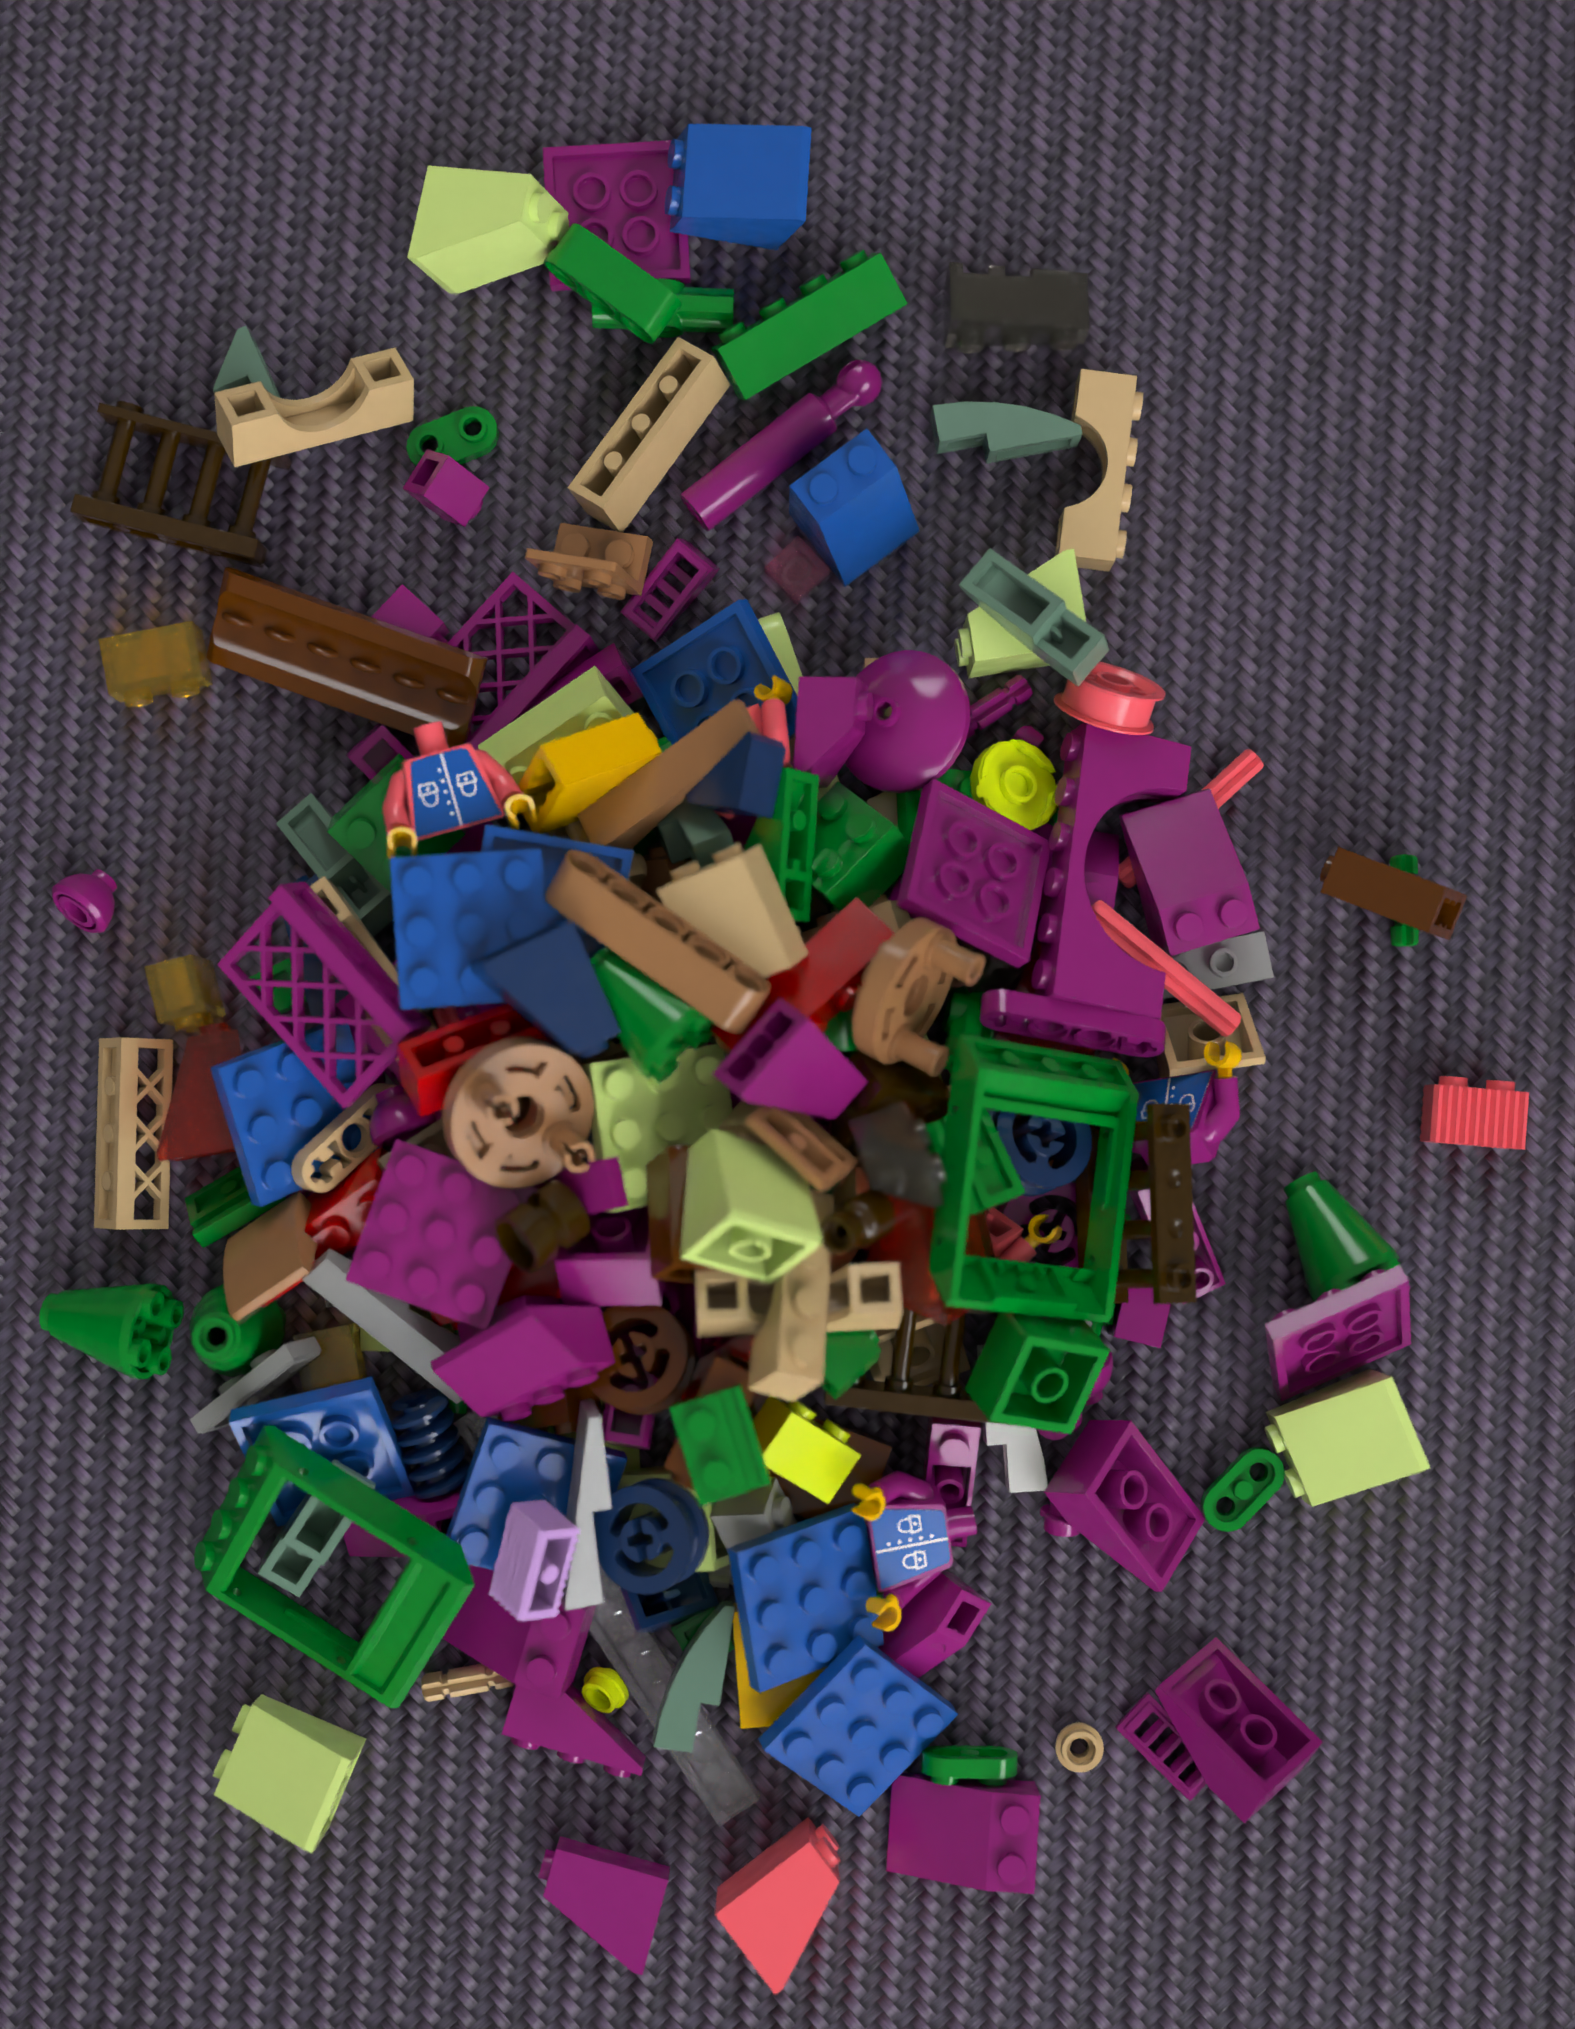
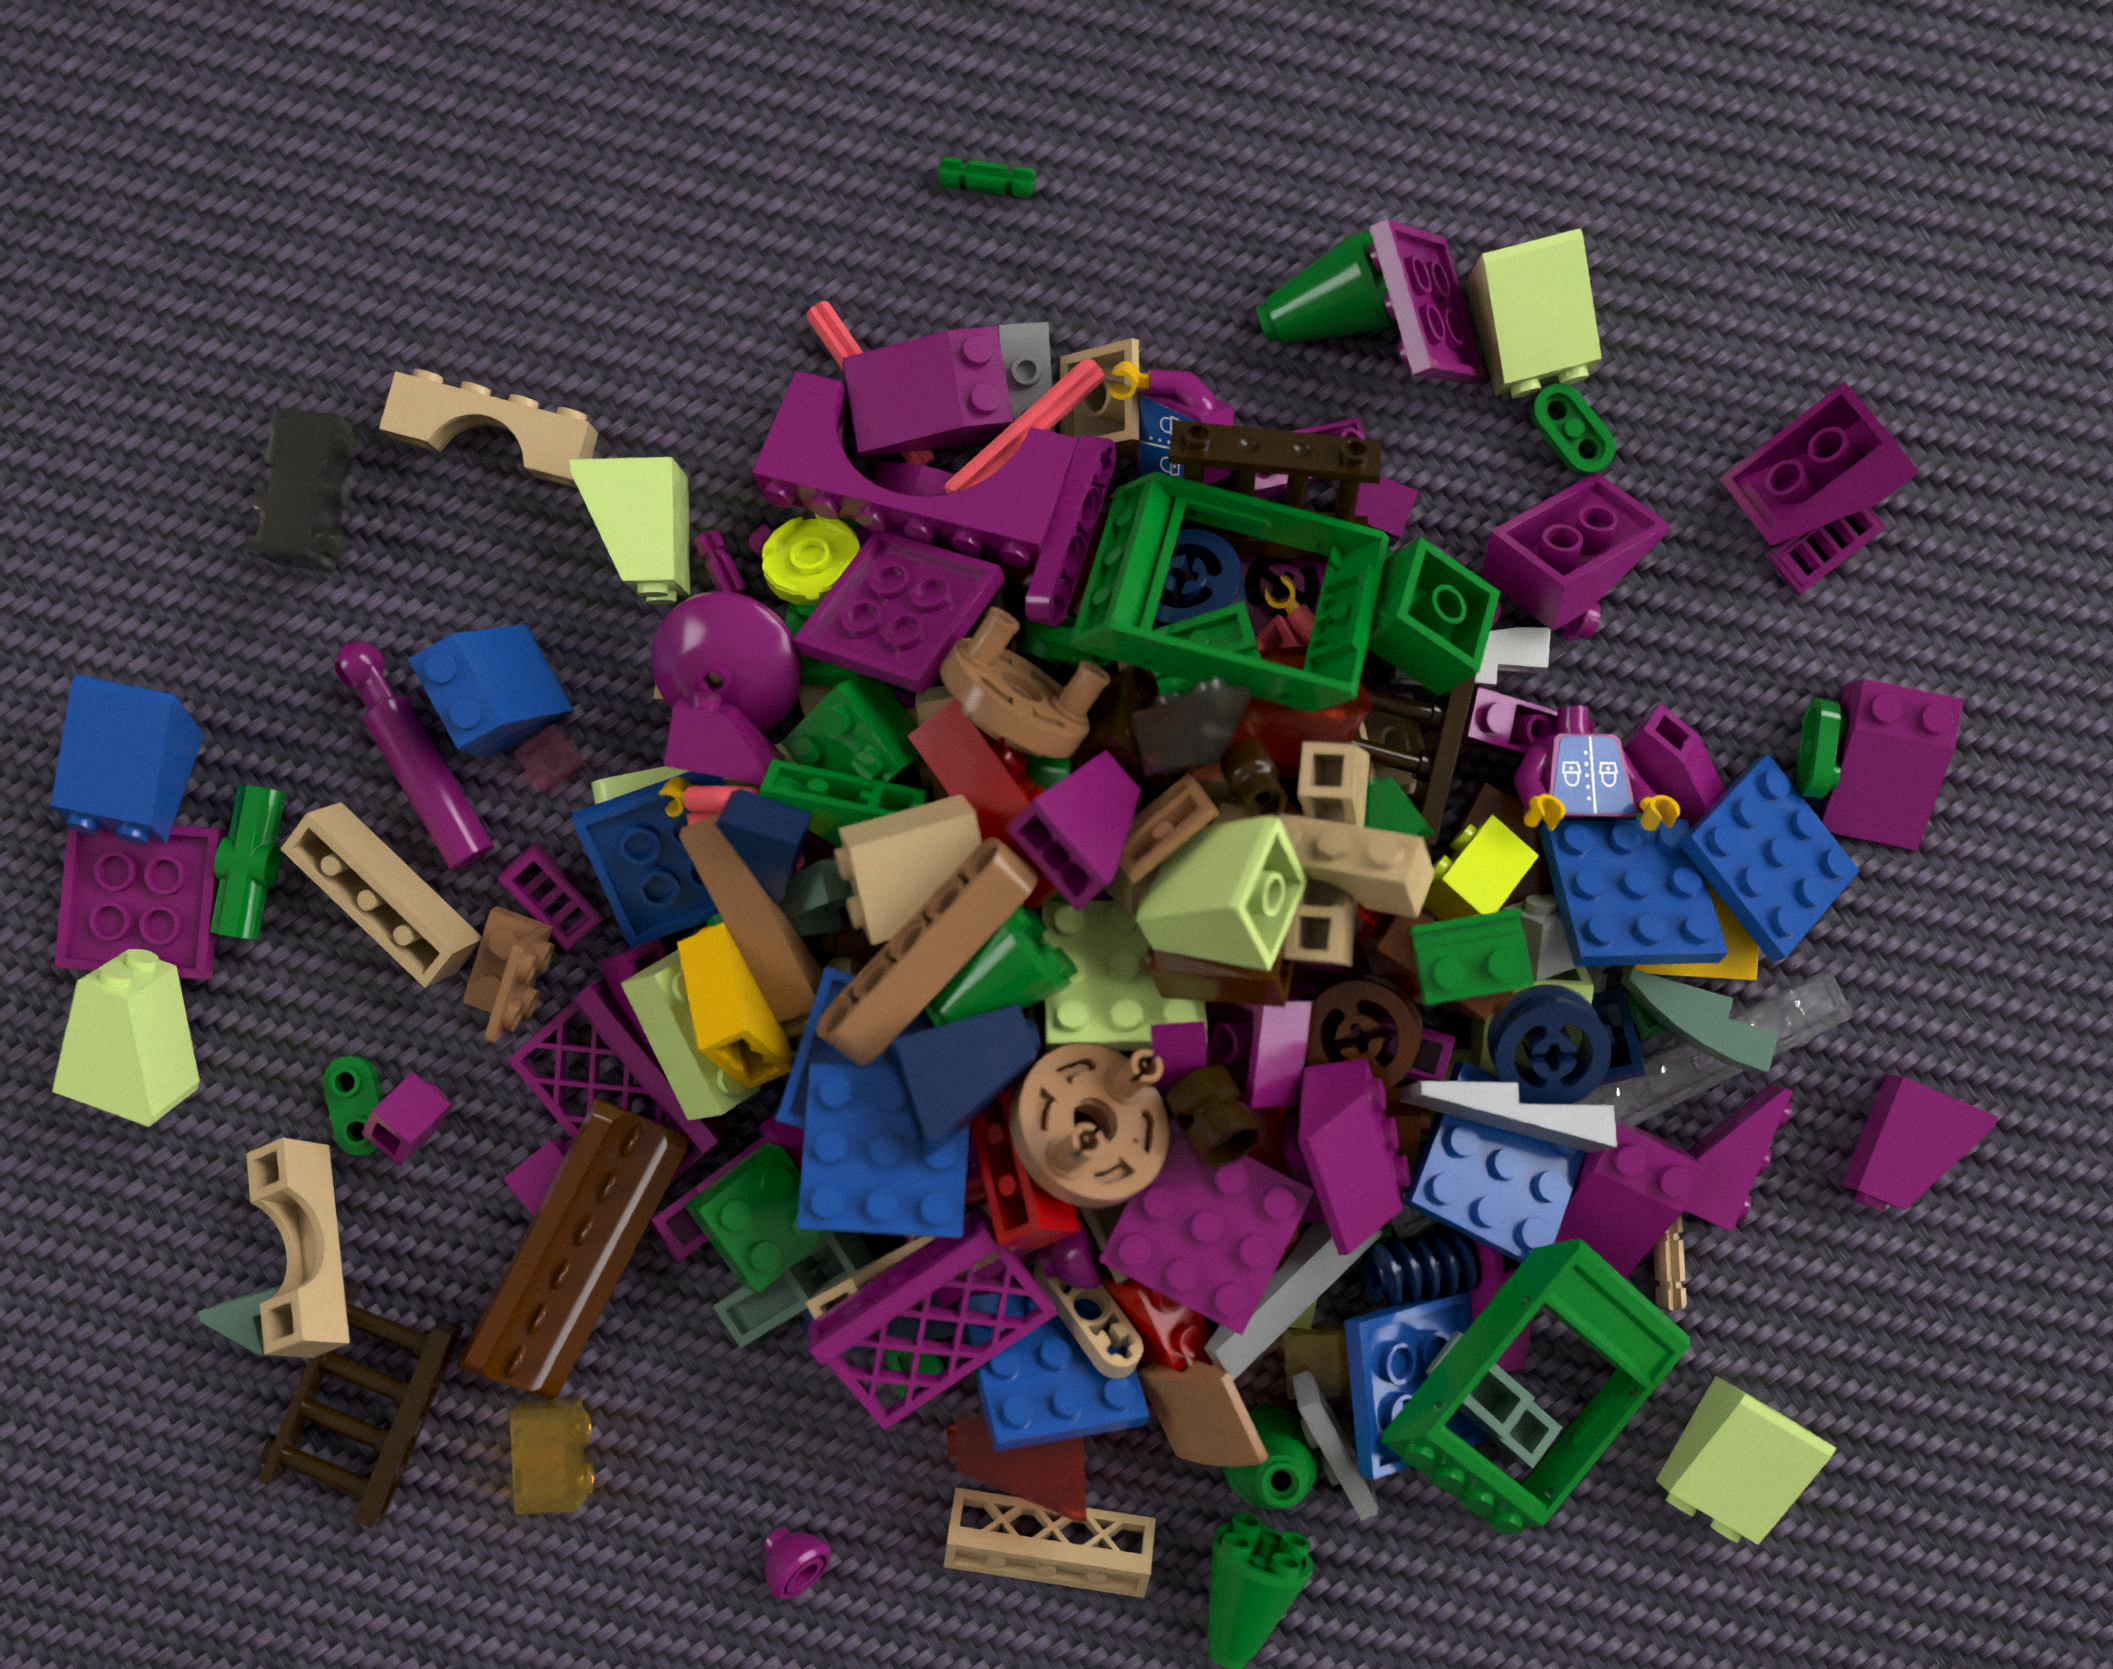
camera: 75 degrees left, 0 degrees up
clear yellow brick [144,954,226,1033] -> none
green plate [185,1166,286,1248] -> none
torso [382,721,538,860] -> none
lavender brick [489,1500,581,1621] -> none
green beam [544,223,682,344] -> none
neon yellow plate [582,1667,629,1713] -> none
green brick [711,249,908,400] -> none
coral slope [715,1817,841,1995] -> none
sand green slope [930,401,1083,464] -> none
sand green slope [959,548,1109,687] -> none
coral wheel [1053,662,1166,735] -> none
tan plate [1055,1722,1104,1773] -> none
reddish brown brick [1320,847,1467,940] -> none
coral brick [1420,1076,1529,1150] -> none

